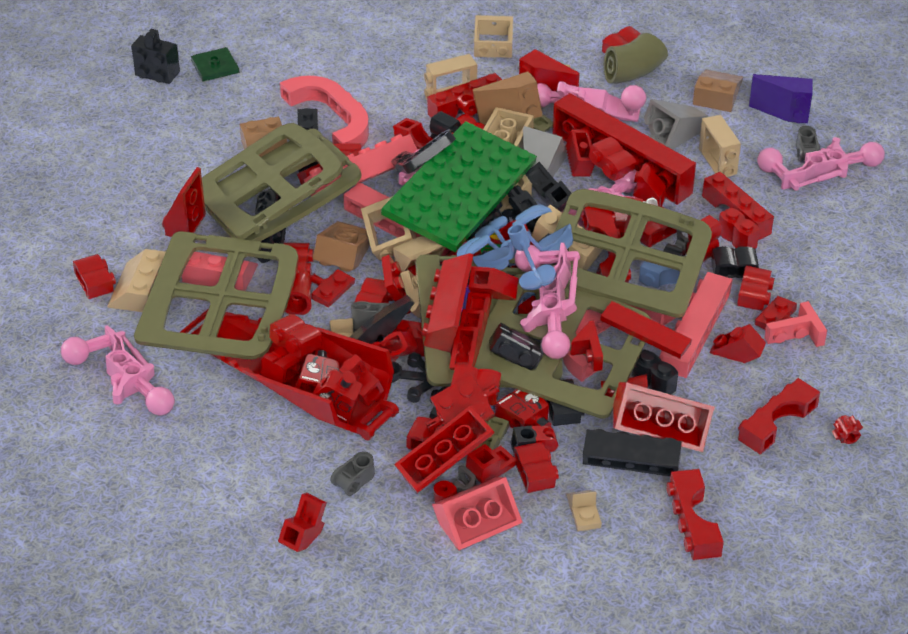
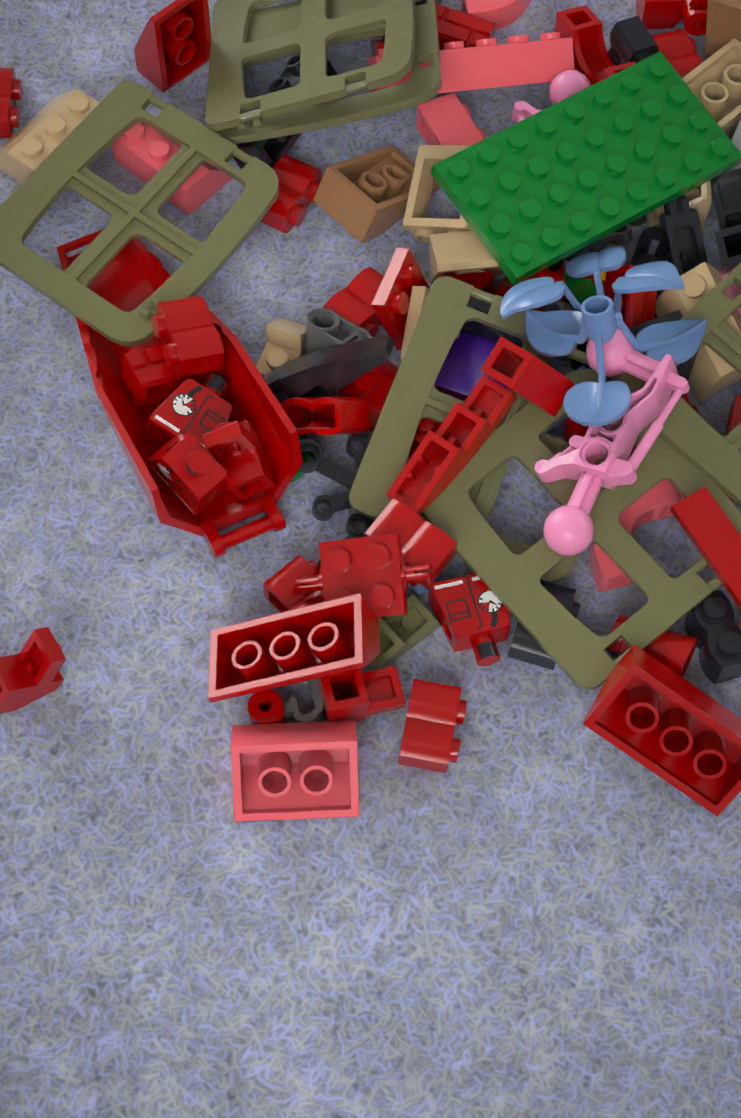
camera: 25 degrees right, 20 degrees up
red plant [285,269,312,315] -> none
red plate [310,269,355,308] -> none
dark grey piece [330,451,375,496] -> none
beam [391,129,456,174] -> none
red slope [421,253,474,352] -> none
black brick [489,323,542,370] -> none
leg [510,425,558,453] -> none
tan slope [566,490,602,532] -> none
red slope [570,320,603,372] -> none
black brick [583,429,682,477] -> none
red arch [667,469,724,560] -> none

